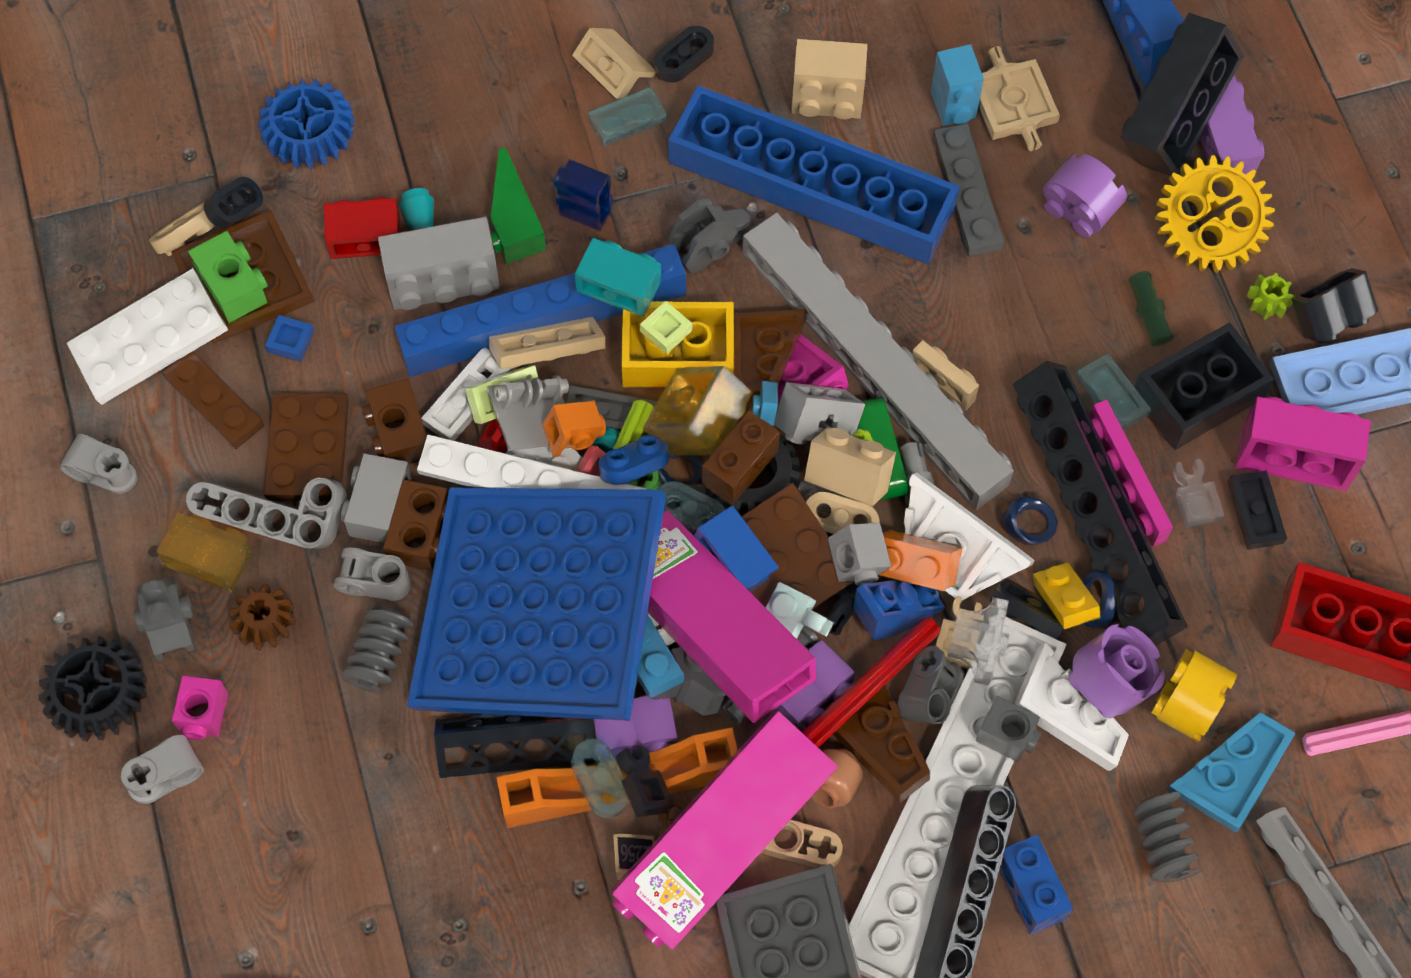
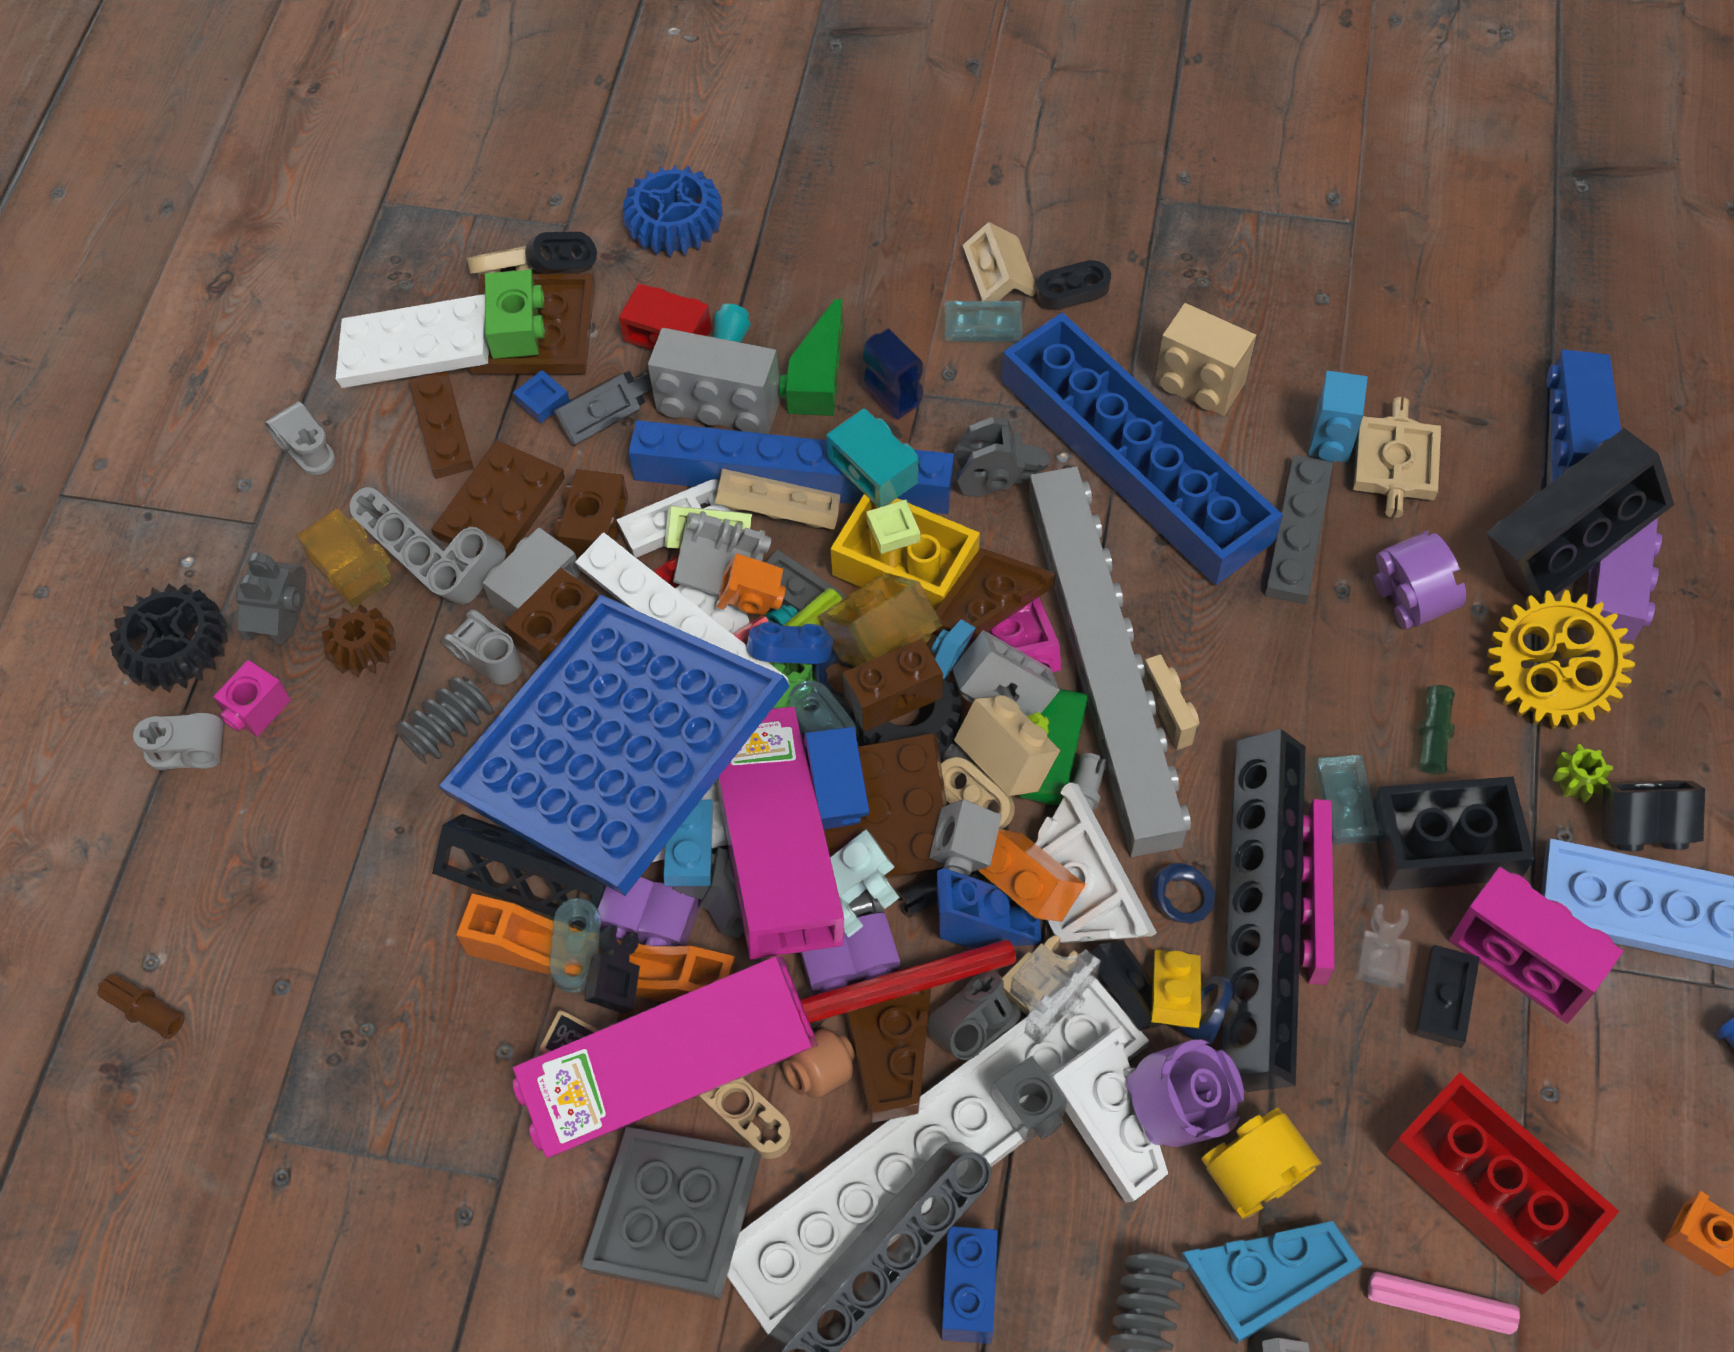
camera: 30 degrees right, 5 degrees down
none -> hinge [552,370,652,445]

